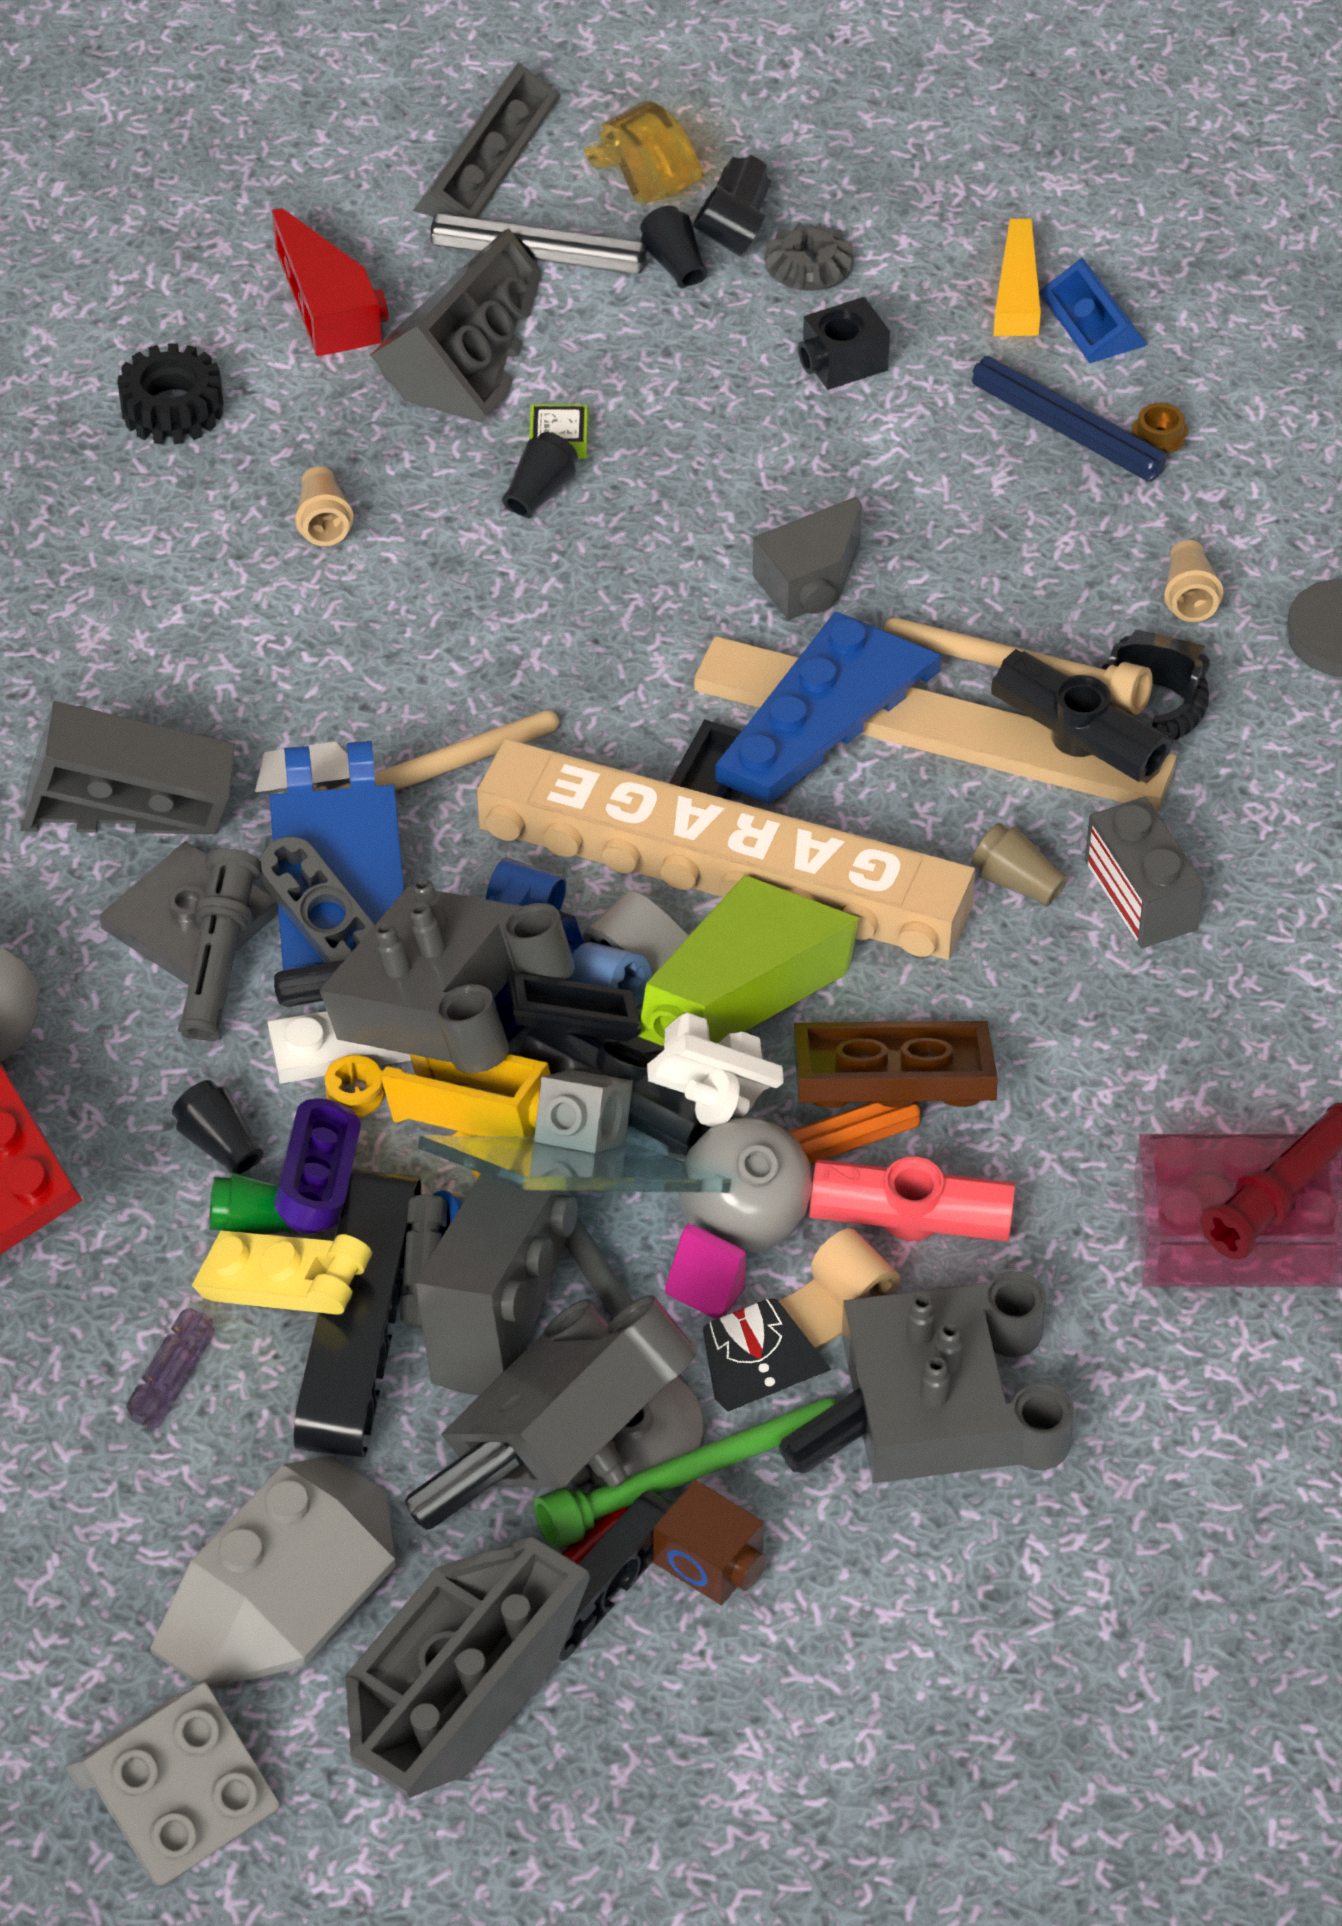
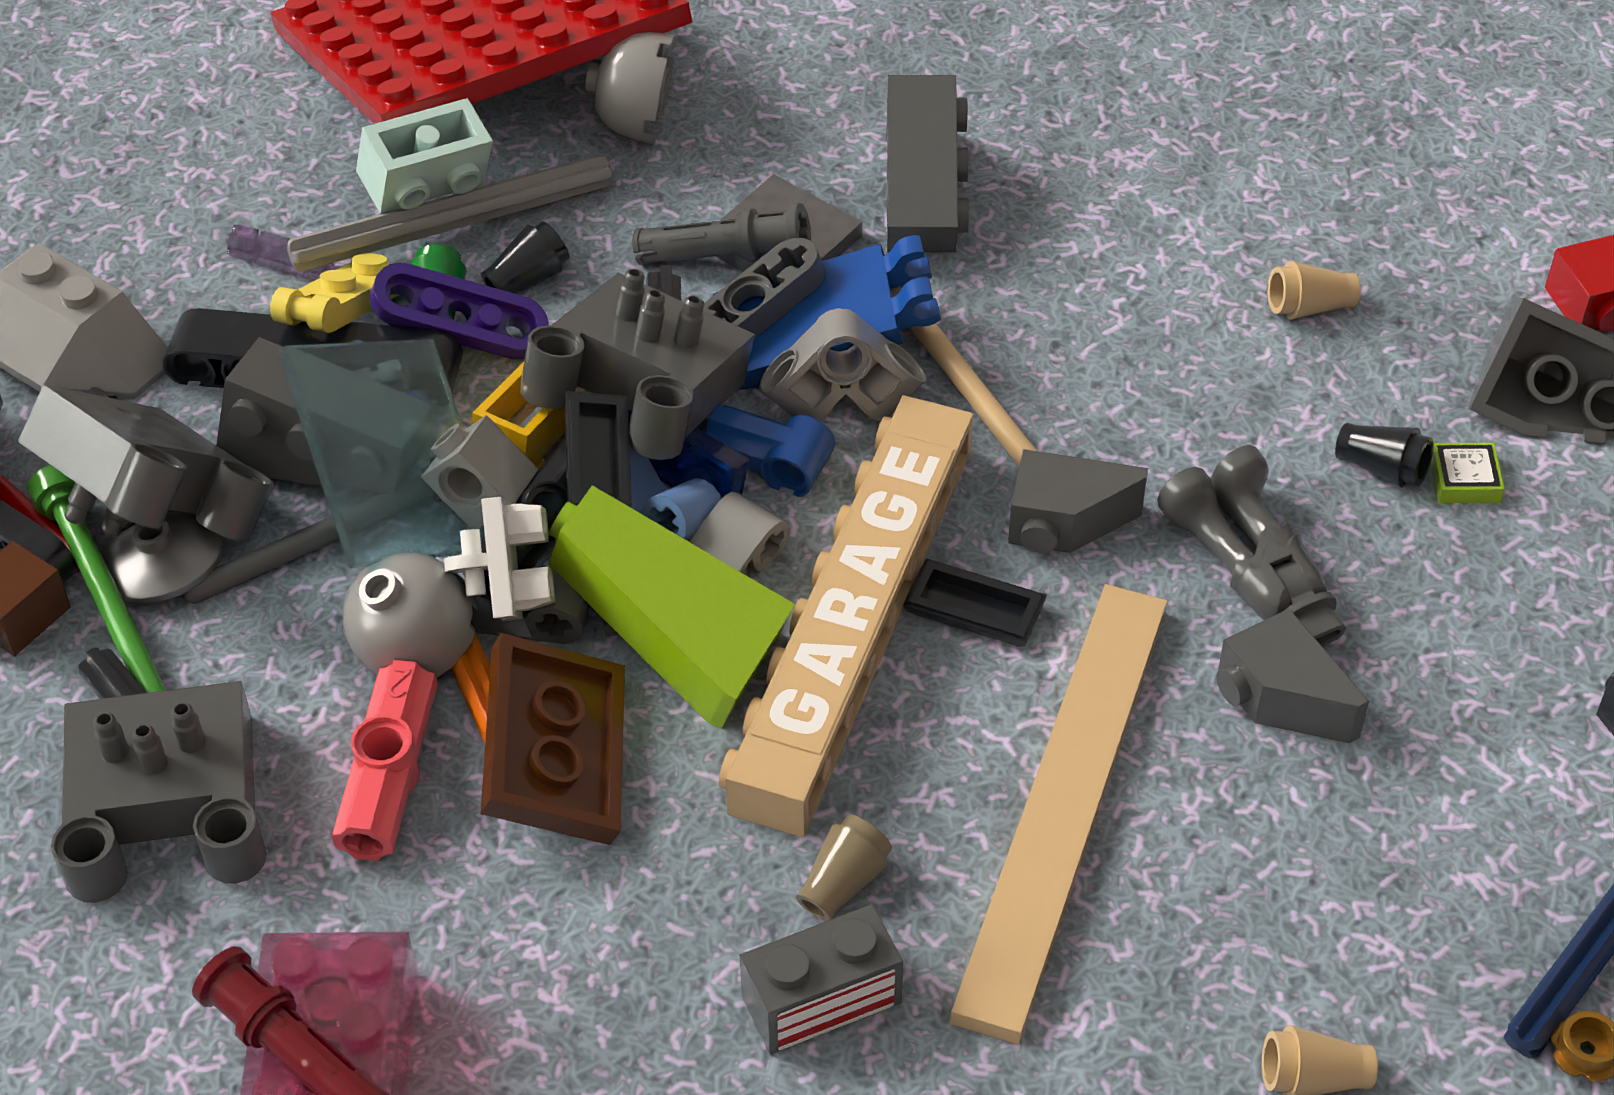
camera: 90 degrees right, 0 degrees up
black tyre [117,344,224,445] -> none
white sticker [255,741,350,793] -> none
dark pink slope [665,1223,746,1319] -> none
black sticker [703,1299,831,1412] -> none
blue wing [715,611,941,804] -> none
tan panel [779,1228,900,1351] -> none
tan piece [883,618,1152,715] -> none
black piece [991,649,1172,784] -> none
black piece [1101,629,1210,741] -> none
none -> light grey axle [287,155,612,272]
none -> light aqua brick [356,98,493,214]
none -> light grey piece [759,308,926,422]
none -> dark grey slope [1008,449,1148,553]
none -> dark grey piece [1157,445,1346,646]

